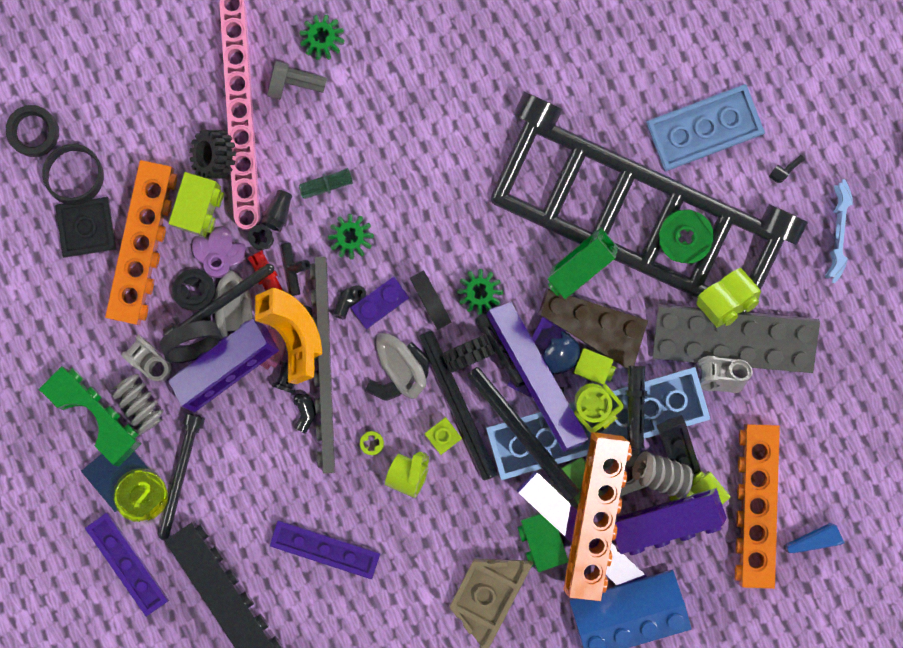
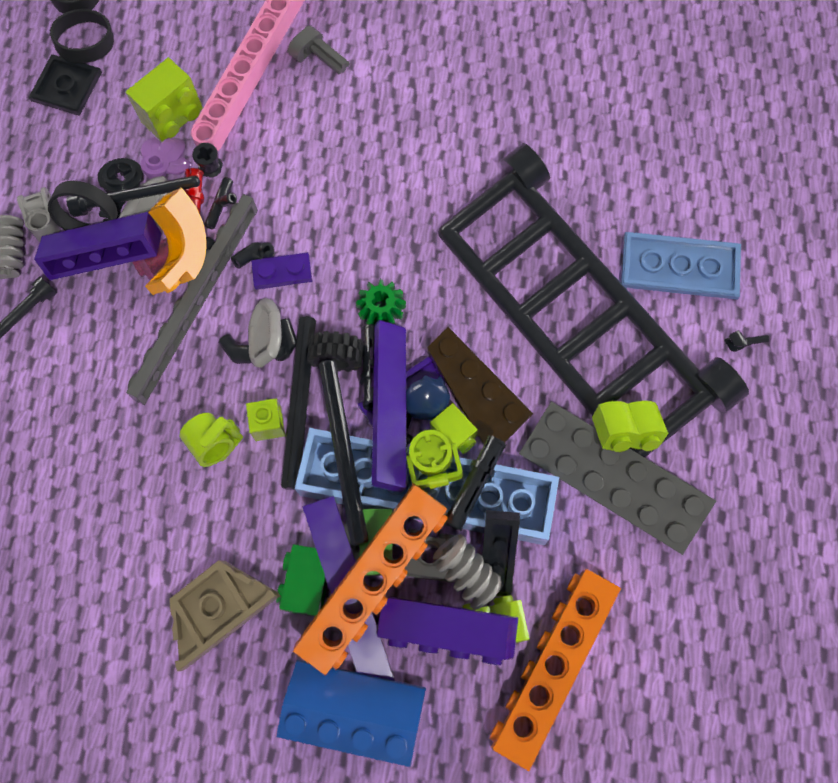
camera: 30 degrees right, 15 degrees down
orange brick [105,160,178,325] -> none
black tyre [189,130,236,179] -> none
black cone [261,190,292,232] -> none
dark purple plate [270,520,381,580] -> none
black bush [272,361,295,394] -> none
black arm [293,392,316,434] -> none
green gear [299,15,345,60] -> none
clear green axle [299,168,353,199] -> none
green gear [328,214,374,260] -> none
lime bush [360,431,384,455] -> none
black tyre [410,270,452,330] -> none
green window [548,227,618,299] -> none
green plate [659,209,713,263] -> none
light grey piece [698,356,753,393] -> none
blue slope [784,523,845,553] -> none
light blue piece [825,179,853,283] -> none

